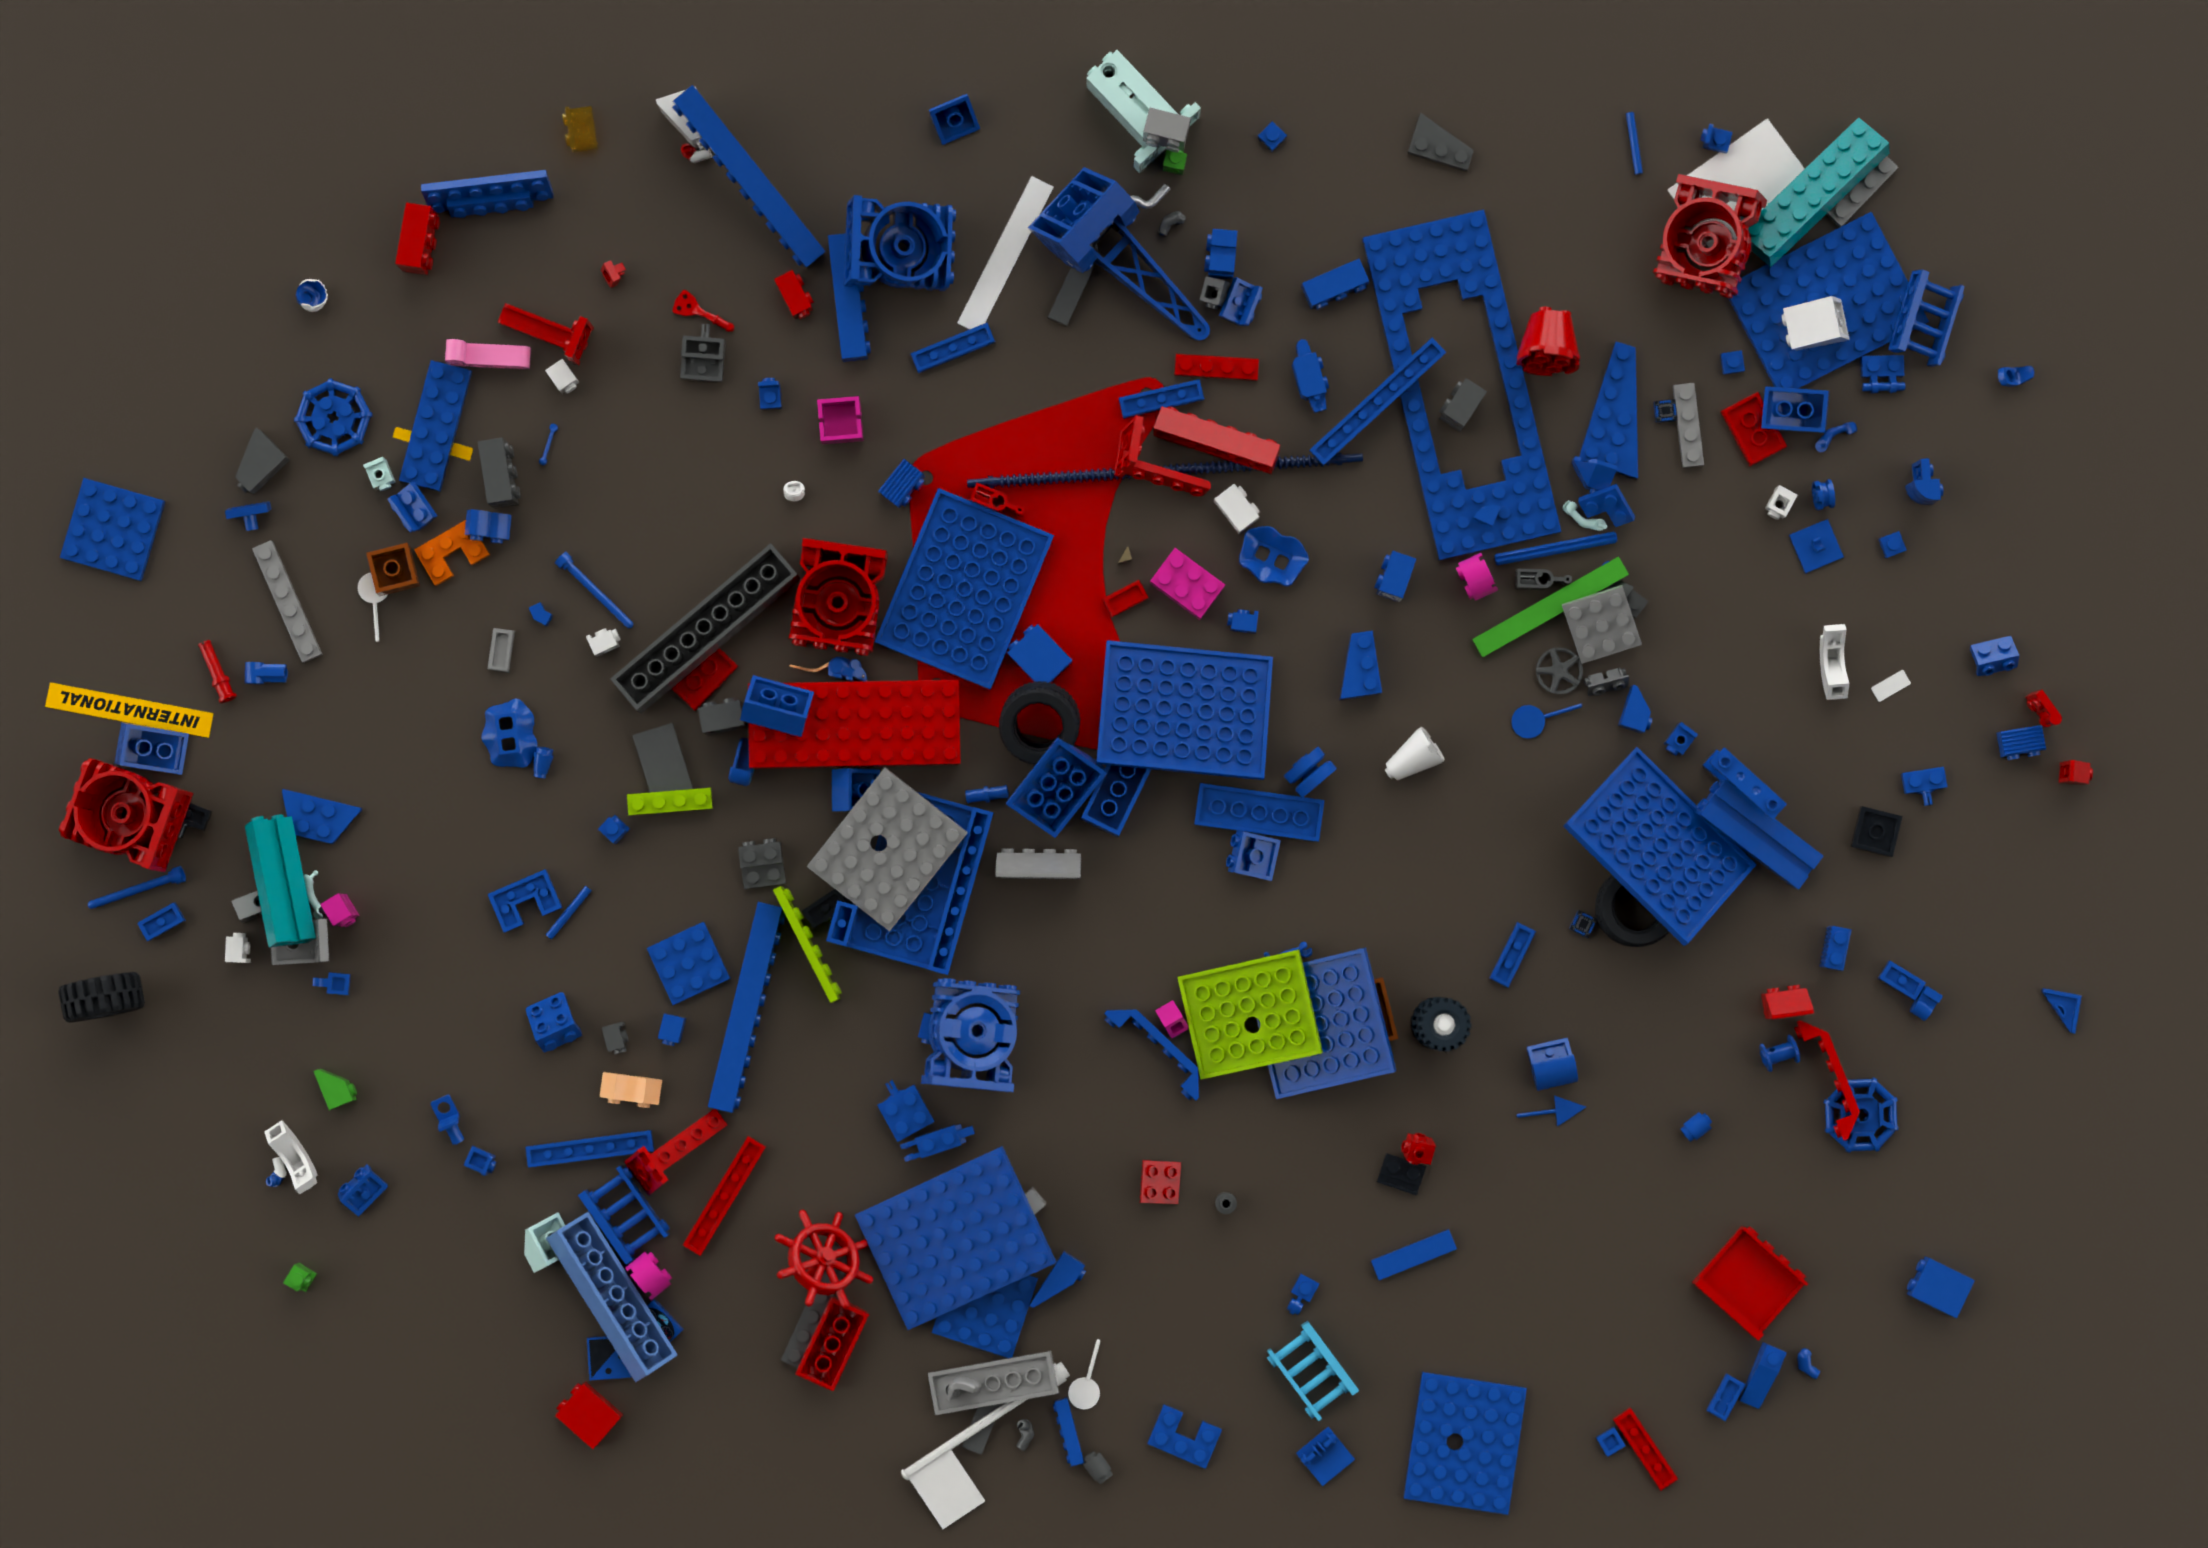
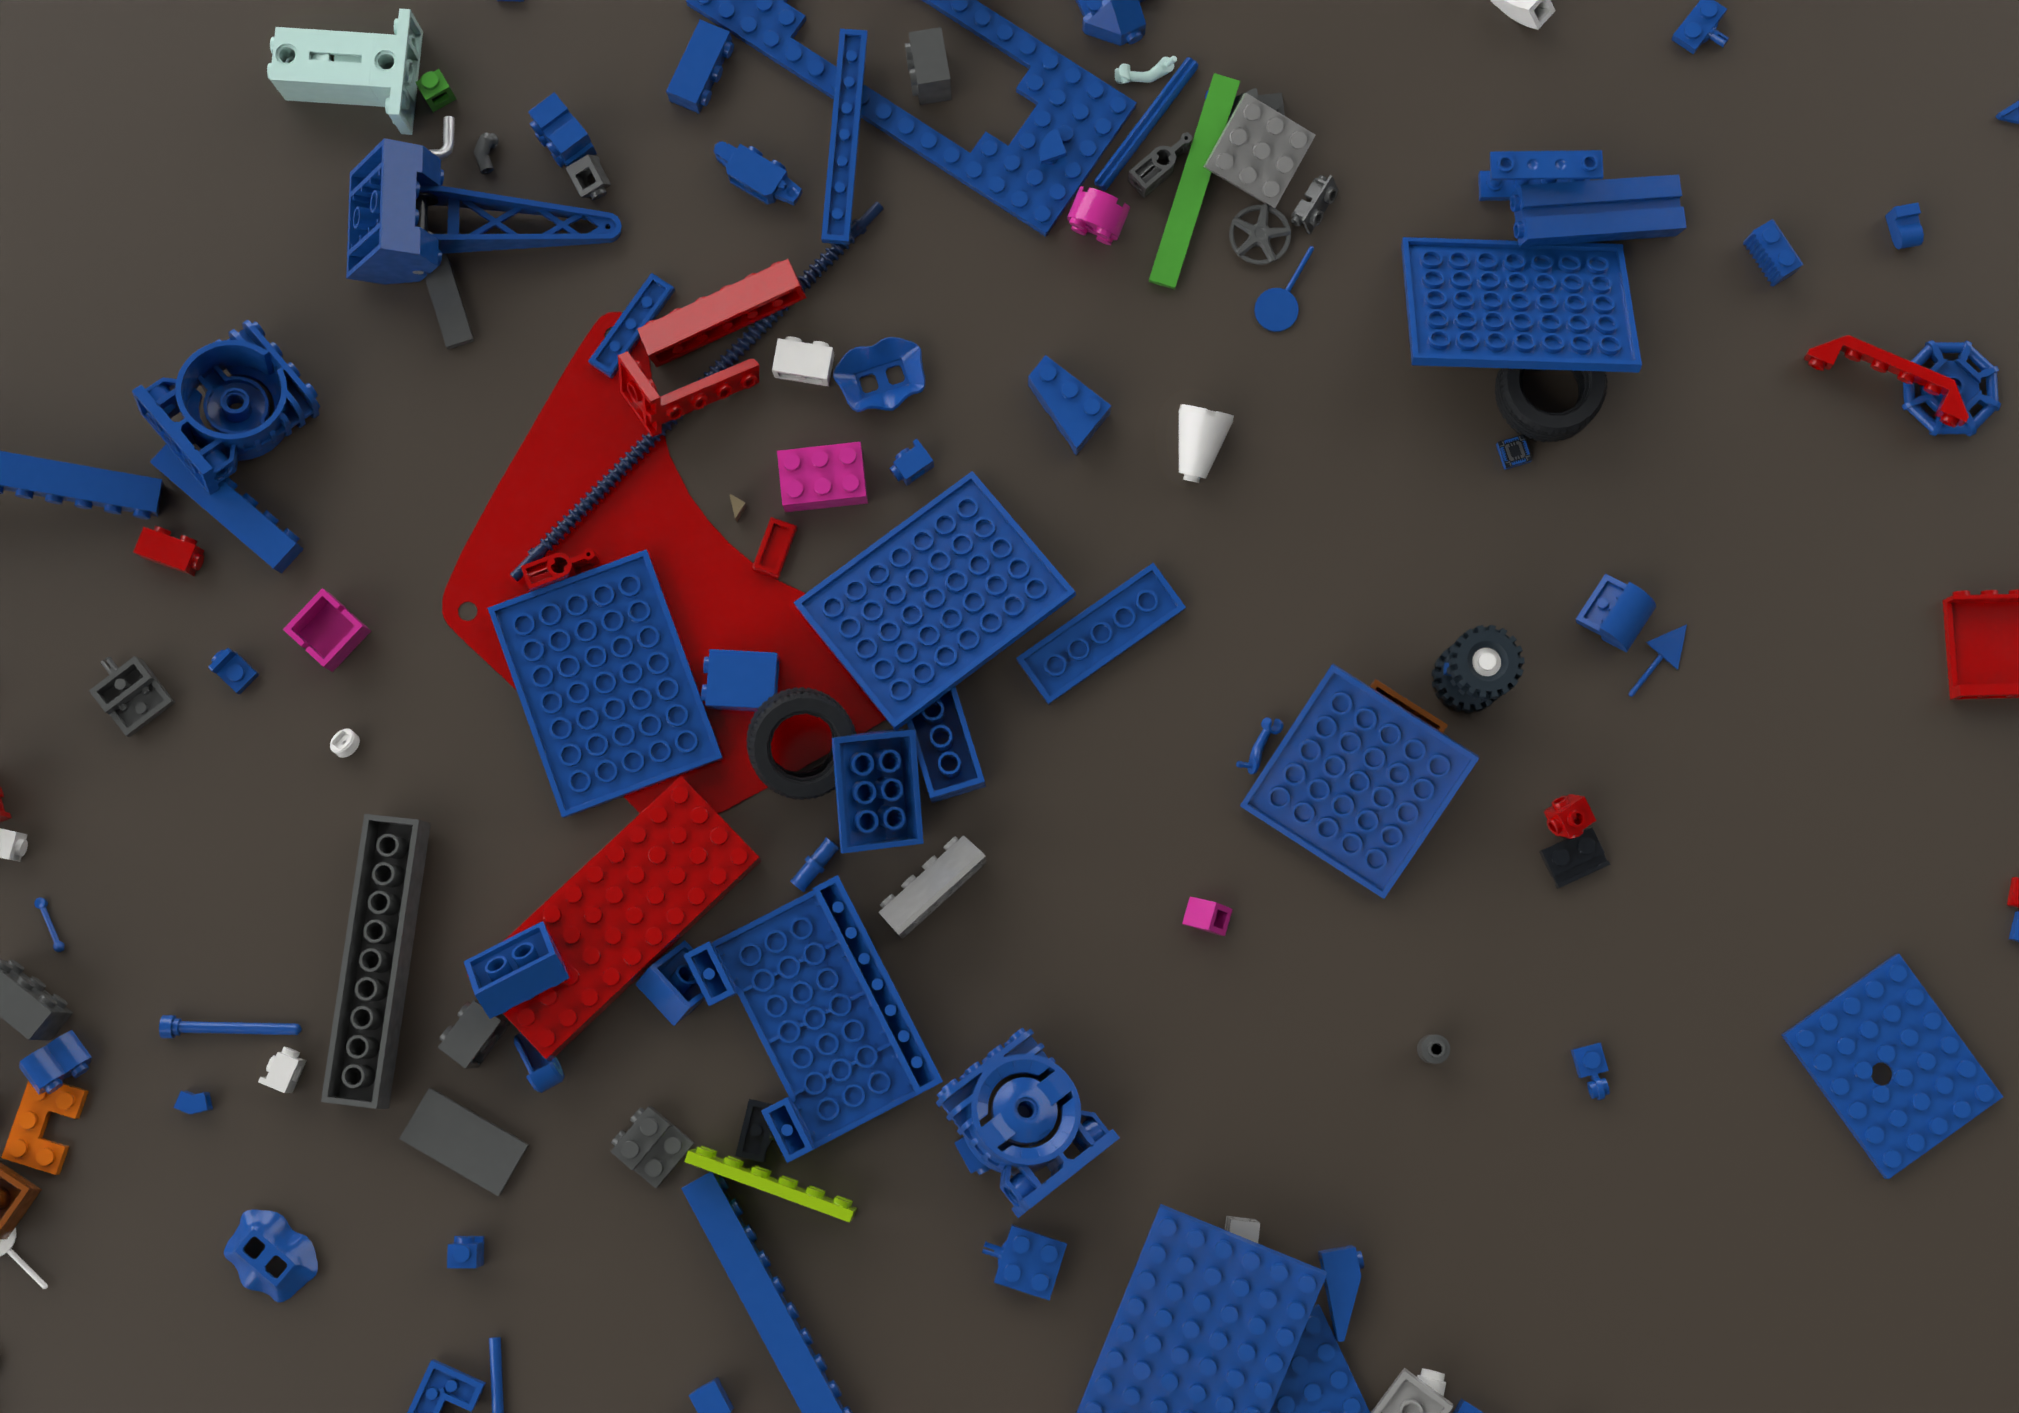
camera: 40 degrees left, 5 degrees down
light grey tile [487,628,515,672] -> none
blue cone [533,747,554,778] -> none
lime plate [627,788,713,816] -> none
blue plate [647,922,731,1005] -> none
red piece [672,290,735,332] -> none
red tile [672,648,739,711] -> none
red brick [789,538,888,656] -> none
blue animal [790,657,867,682] -> none
light grey plate [807,767,968,931] -> none
blue brick [878,459,925,508] -> none
blue hinge [900,1124,975,1162] -> none
blue tile [910,322,995,374] -> none
blue slope [929,94,980,145] -> none
white sticker [957,176,1054,329] -> none
white piece [1068,1339,1100,1409] -> none
blue slope [1104,1009,1199,1100] -> none
red hinge [1140,1160,1181,1204] -> none
light grey brick [1143,108,1191,152] -> none
blue plate [1147,1404,1222,1469] -> none
red plate [1174,354,1259,381] -> none
lime plate [1177,949,1323,1080] -> none
blue bracket [1219,277,1263,326] -> none
blue plate [1226,831,1281,881] -> none
medium azure fence [1267,1320,1359,1421] -> none
blue wheel [1284,746,1337,798] -> none
blue hinge [1296,1426,1355,1486] -> none
blue tile [1371,1229,1457,1280] -> none
blue brick [1374,551,1416,602] -> none
blue tile [1489,922,1536,988] -> none
blue plate [1578,484,1635,527] -> none
blue slope [1618,685,1652,733] -> none
blue brick [1664,722,1698,756] -> none
blue brick [1680,1112,1713,1142] -> none
blue hose [1759,1035,1800,1072] -> none
red slope [1761,984,1814,1019] -> none
black plate [1850,806,1903,857] -> none
blue plate [1878,960,1926,1000] -> none

